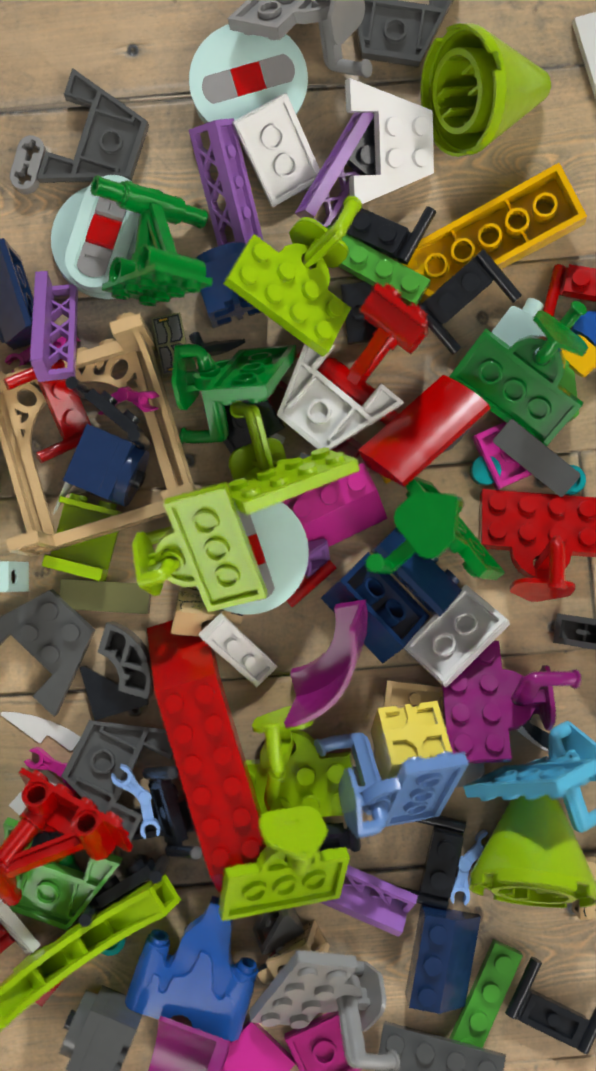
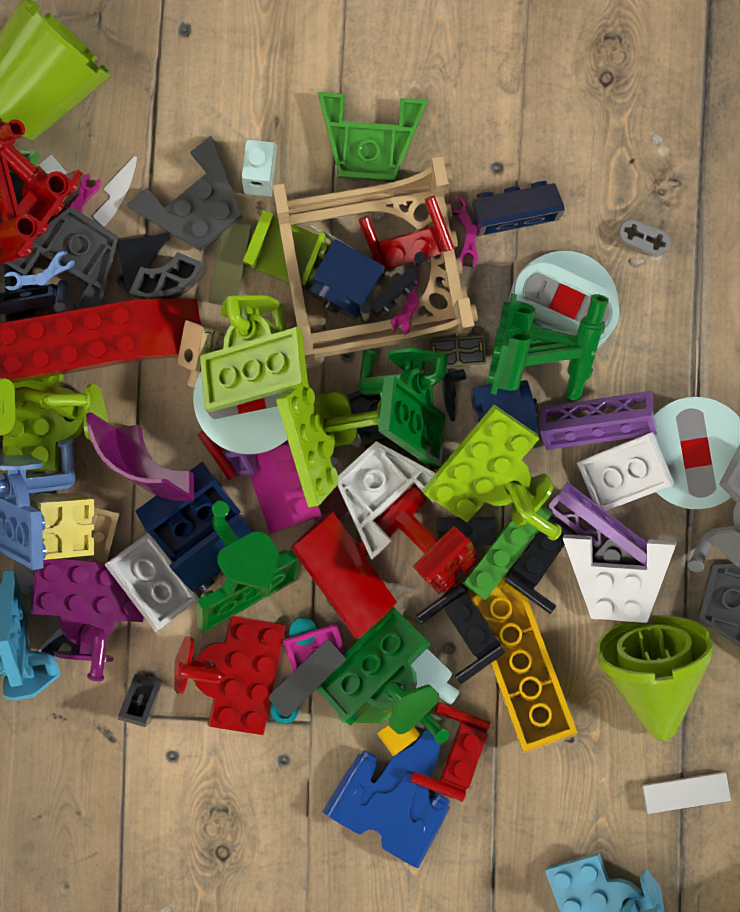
camera: 100 degrees right, 0 degrees up
medium lavender fence [30,271,78,382] -> none
dark grey wing [37,68,149,183] -> none
white tile [199,613,278,688] -> none

